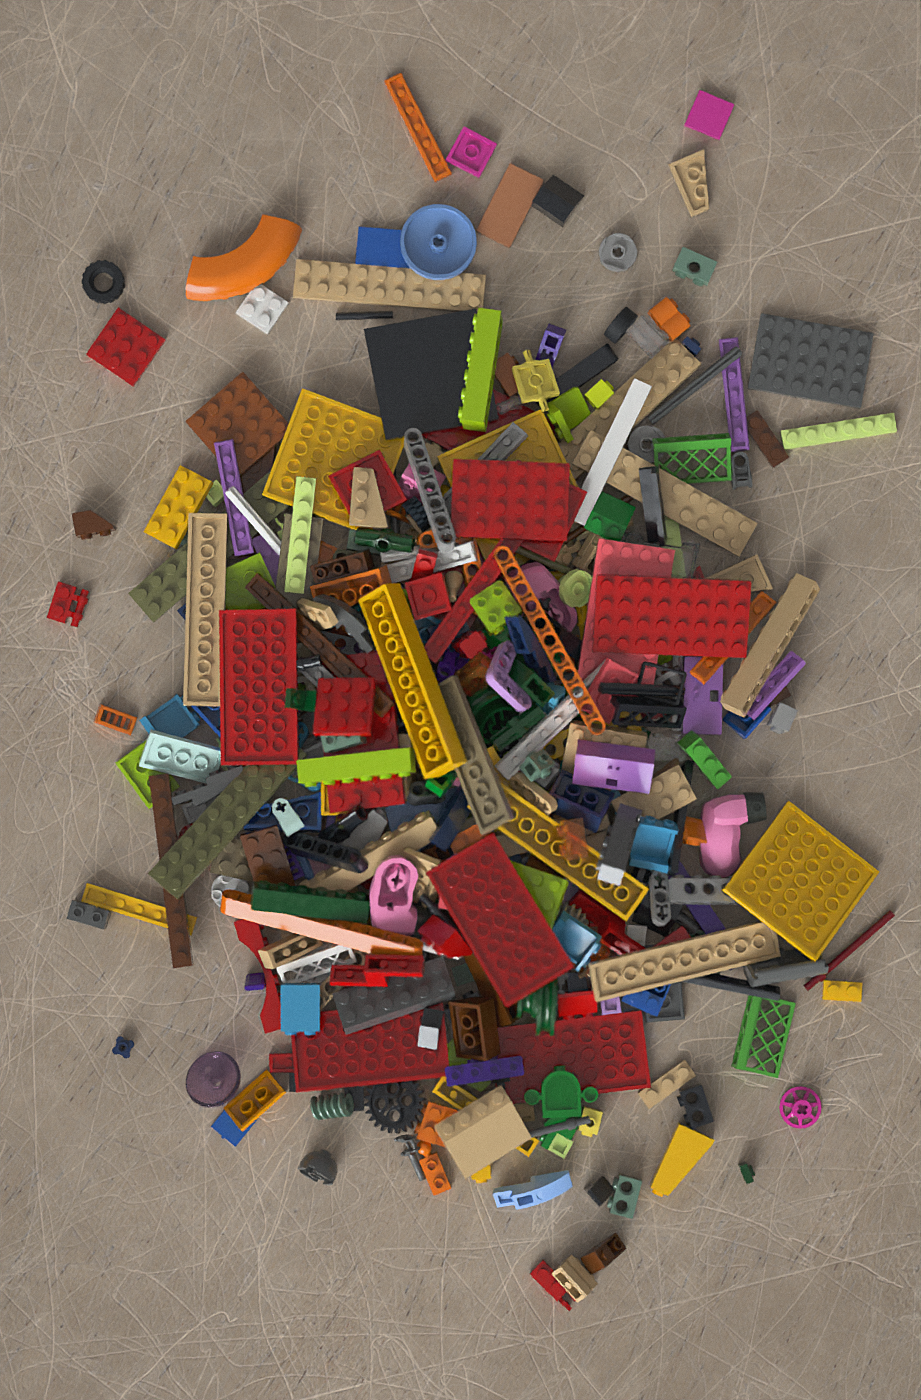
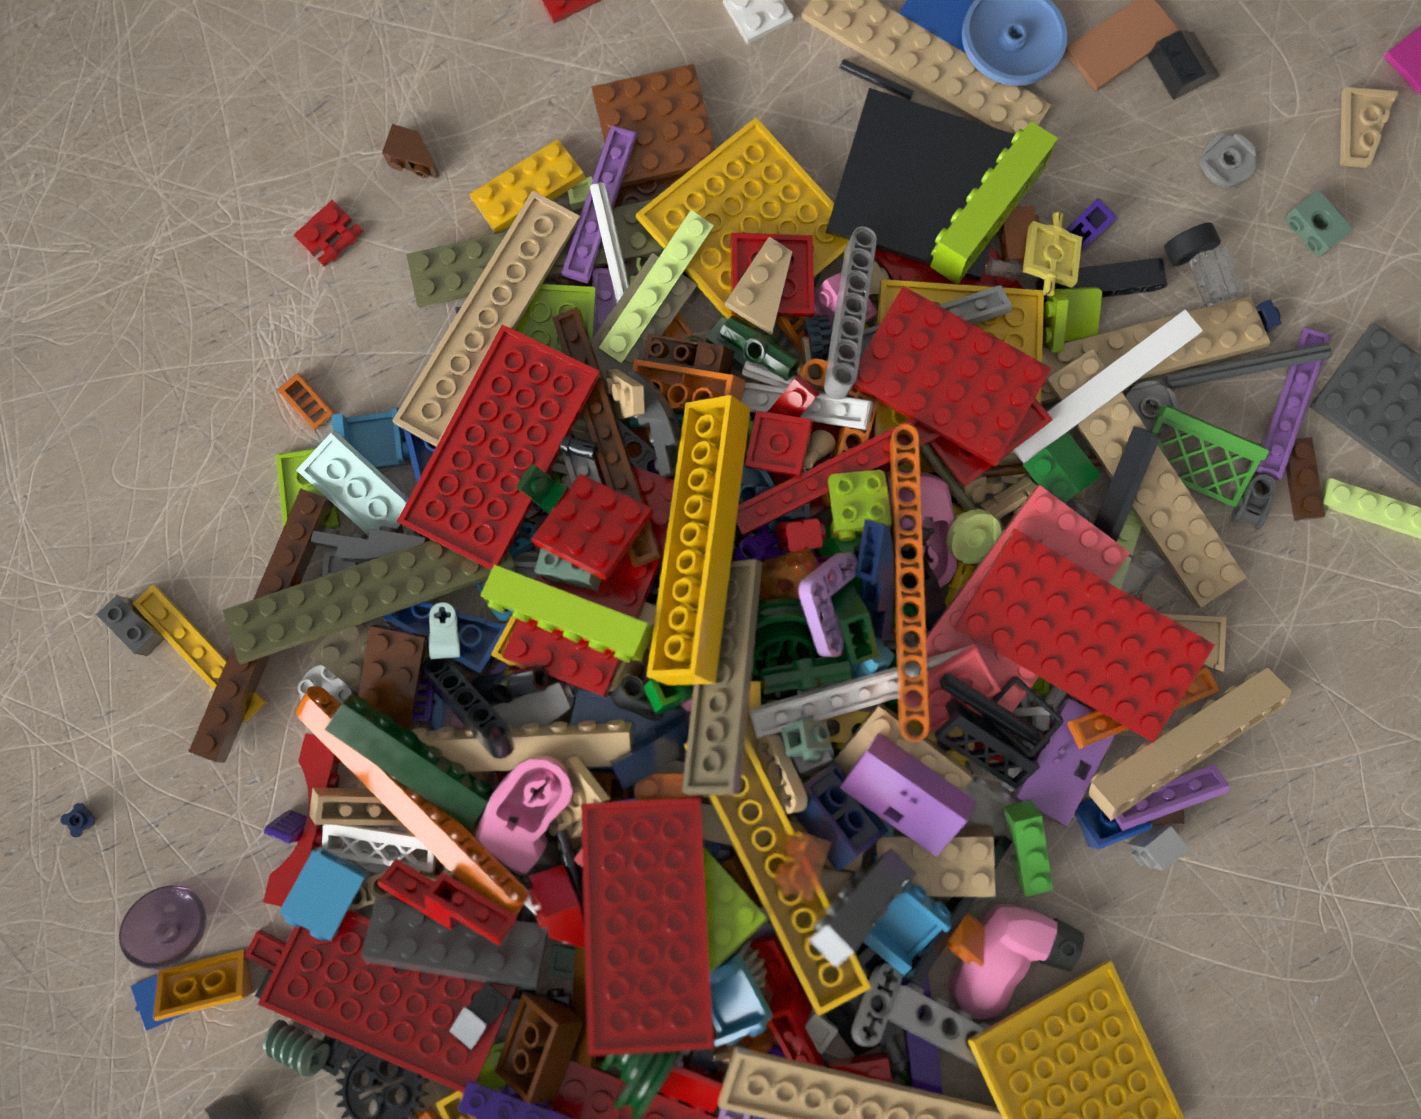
camera: 25 degrees right, 5 degrees down
neon yellow brick [584,379,614,410] -> none
orange brick [648,297,691,341] -> none

